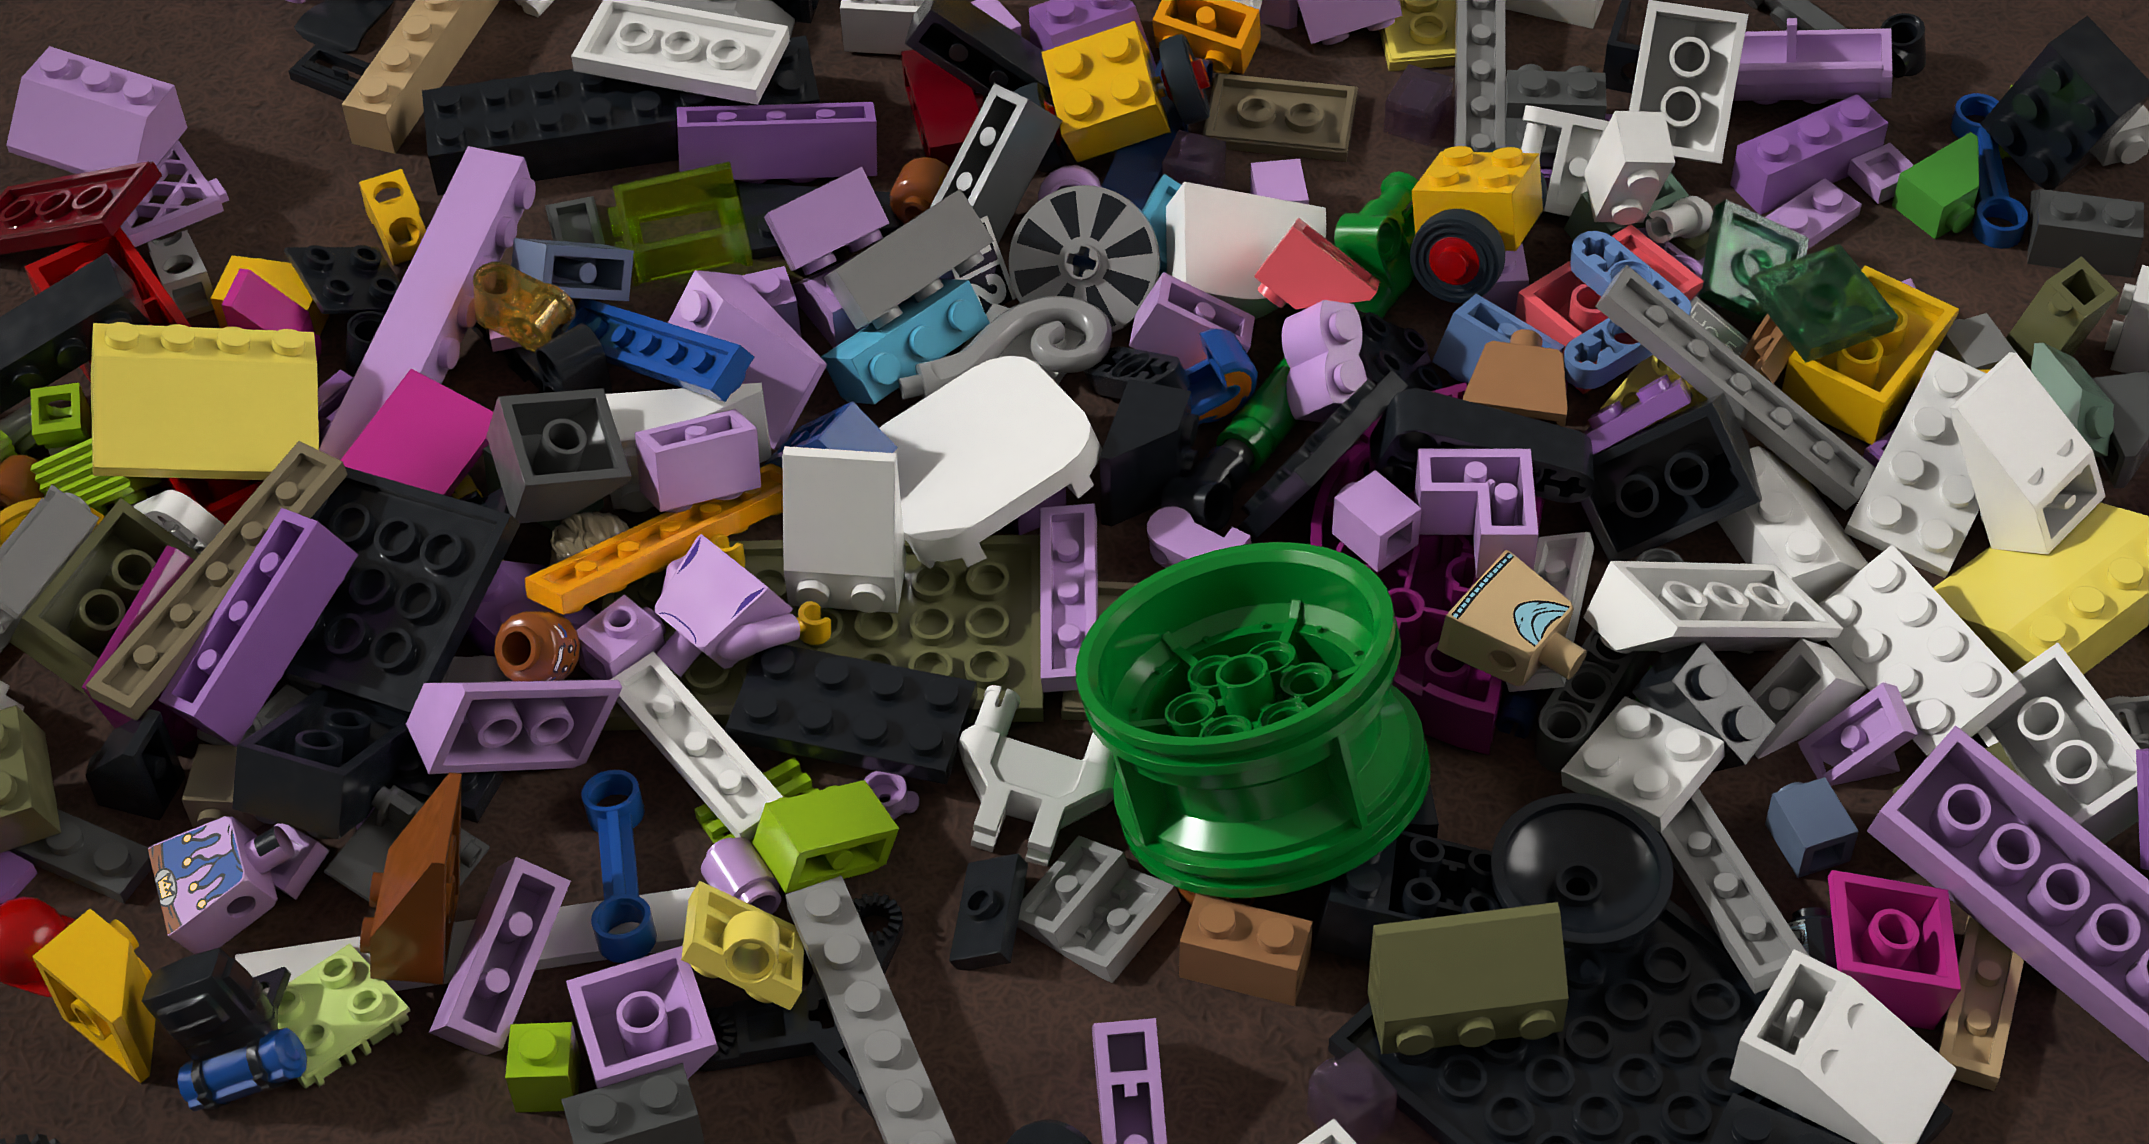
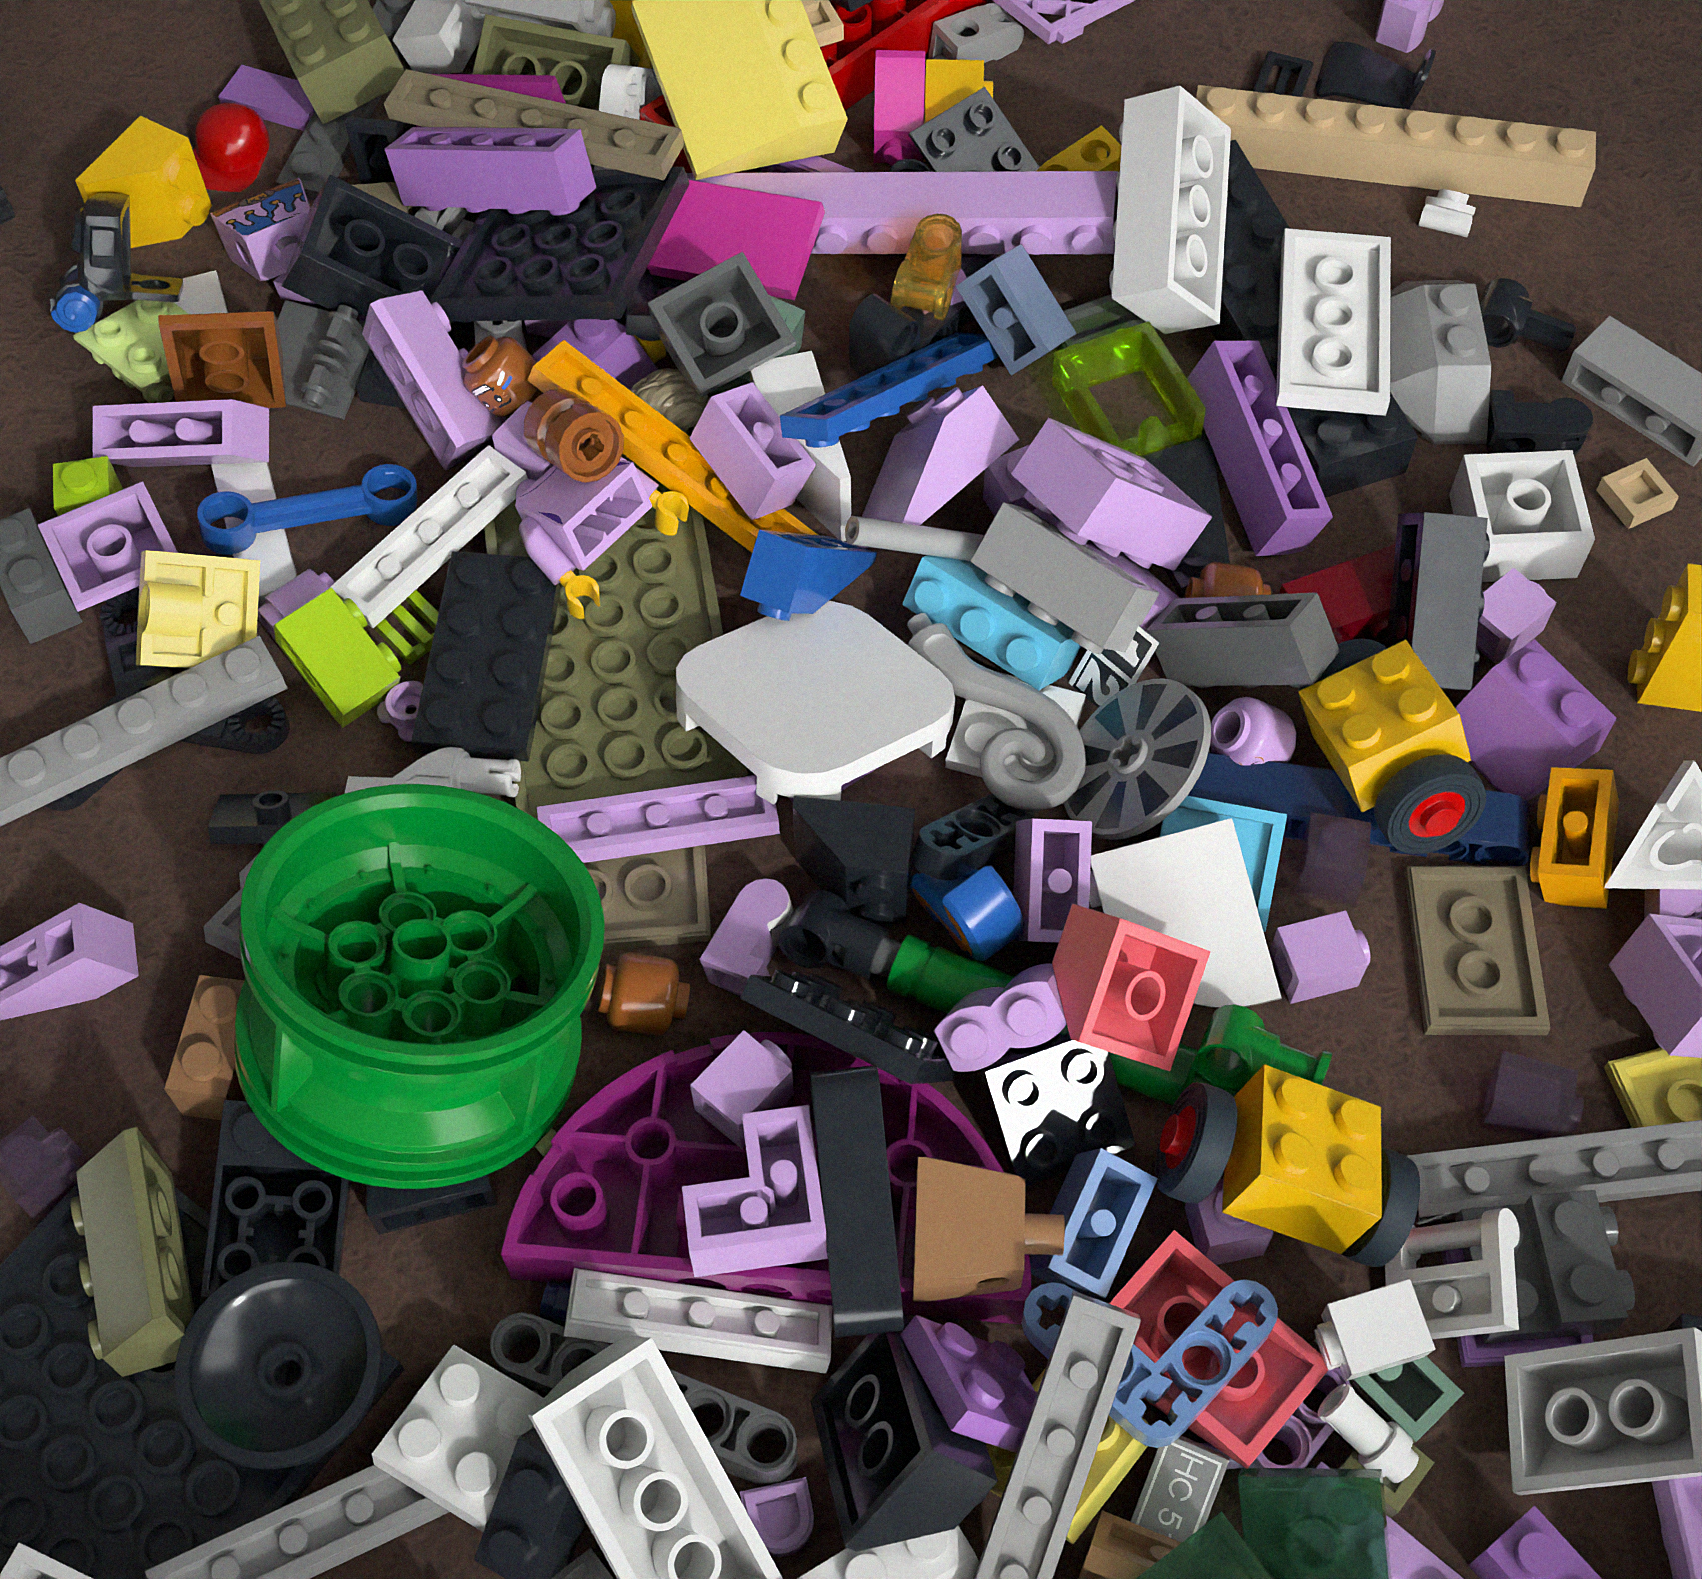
camera: 80 degrees right, 10 degrees up
white slope [782,446,907,613] -> none
tan torso [1438,550,1587,686] -> none
none -> dark orange wheel [524,388,624,483]
none -> light grey piece [845,516,985,561]
none -> white brick [1109,86,1231,334]

